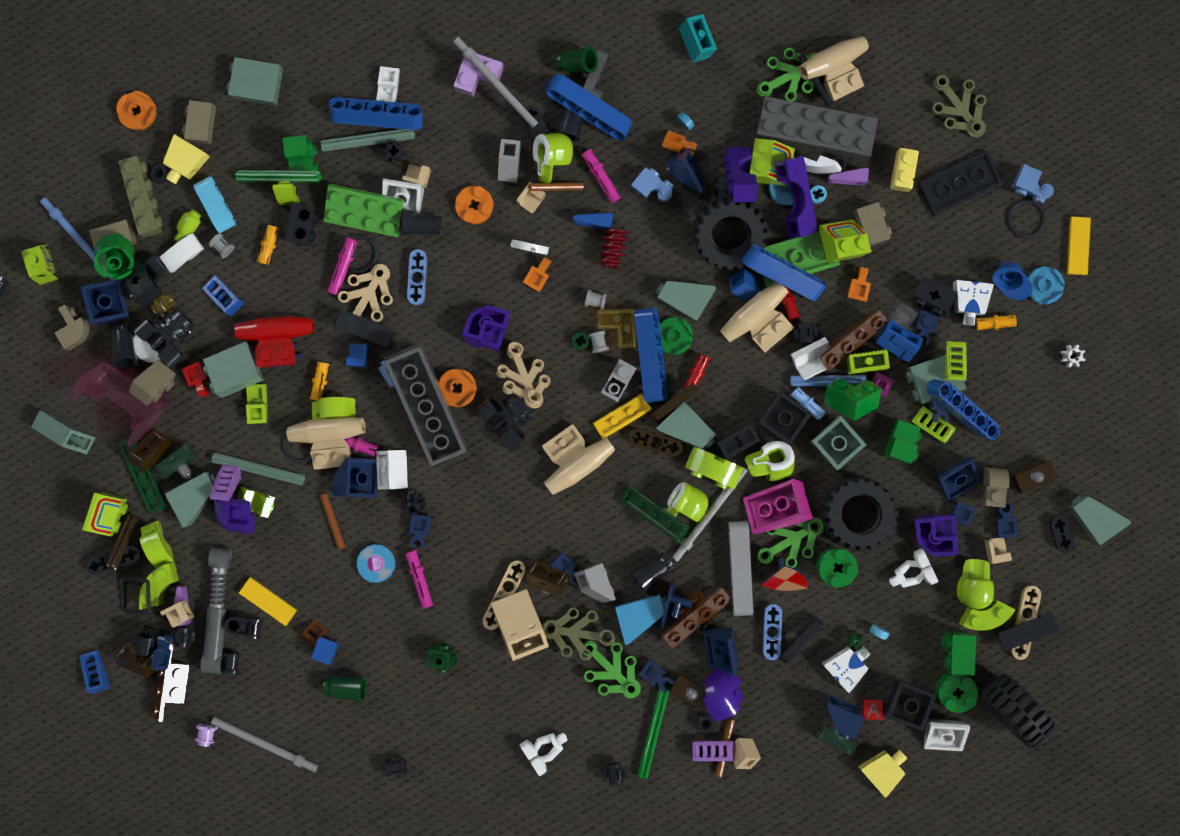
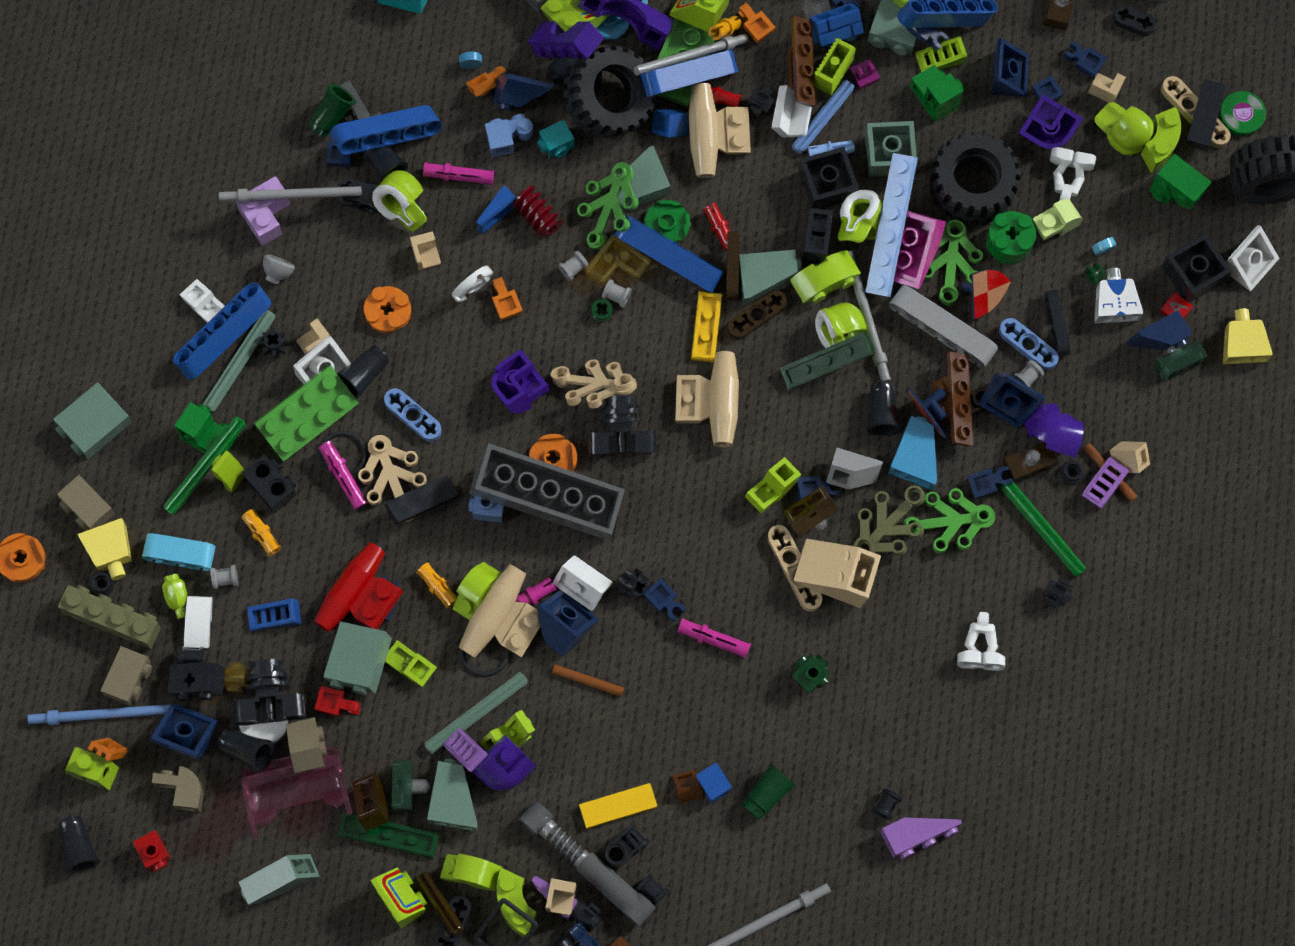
camera: 60 degrees left, 15 degrees down
green brick [94,233,135,280] -> none
blue panel [346,343,369,368] -> none
dark azure tile [357,544,396,583] -> none
light grey slope [498,139,521,183] -> none
dark orange bar [528,182,584,191] -> none
light grey slope [601,359,637,402] -> none
green brick [824,378,882,421] -> none
green brick [935,672,978,713] -> none
dark tan brick [983,467,1009,508] -> none
none -> orange tile [87,738,128,761]
none -> red brick [133,830,172,872]
none -> light grey brick [263,254,295,284]
none -> teal brick [537,120,575,159]
none -> bright green plant [577,162,639,250]
none -> light grey bar [633,34,749,75]
none -> light orange pin [708,15,742,40]
none -> lime brick [745,457,801,514]
none -> light blue plate [866,153,918,297]
none -> medium lavender slope [880,817,962,860]
none -> light grey bush [1013,360,1044,387]
none -> yellowish green brick [1032,199,1083,240]
none -> green tile [1219,91,1266,136]

